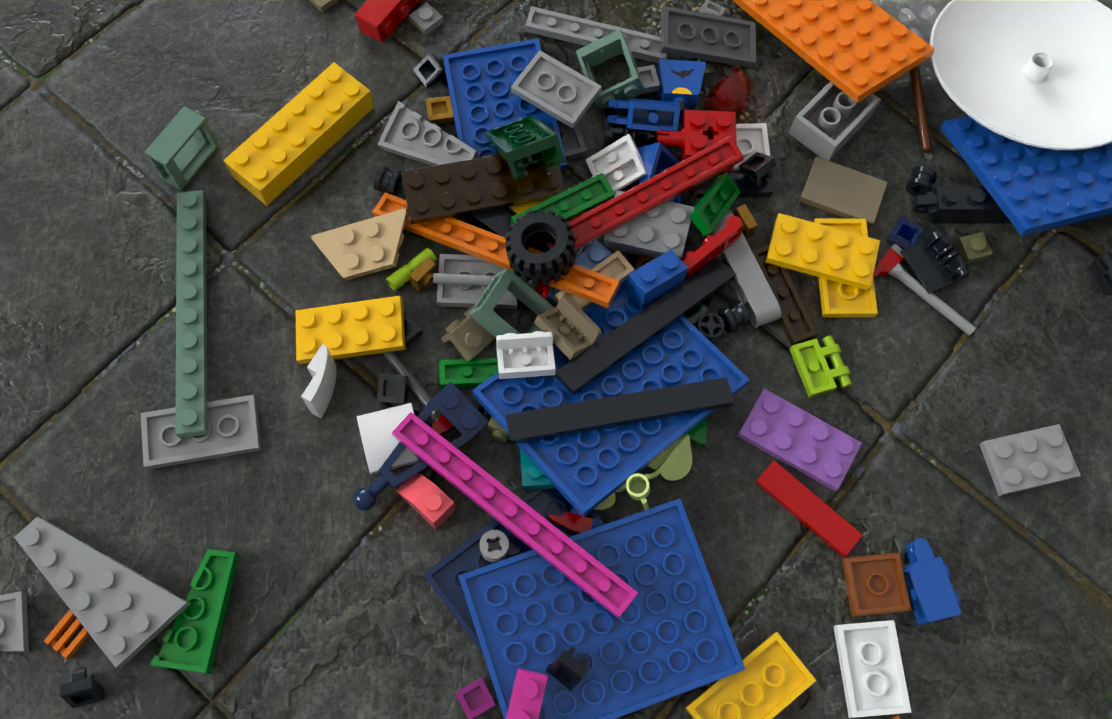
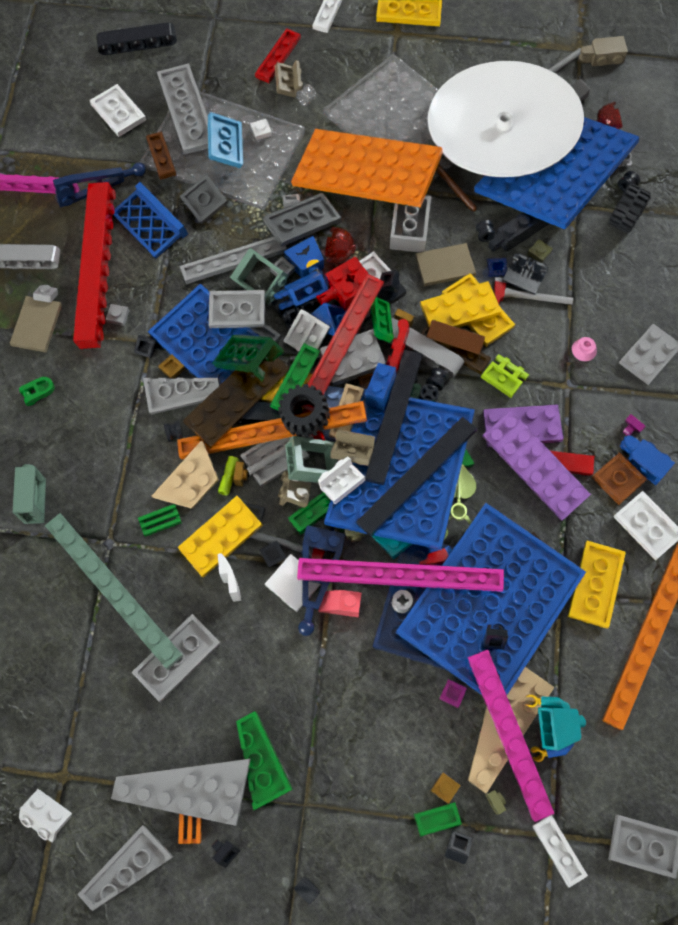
camera: 30 degrees left, 0 degrees up
yellow brick [223,62,374,206] -> none
none -> green plate [19,377,55,406]
none -> green tile [138,504,182,537]
none -> reddish brown tile [426,320,485,354]
none -> medium lavender plate [482,410,591,521]
none -> bright pink cone [572,337,597,361]
none -> magenta tile [623,414,646,436]

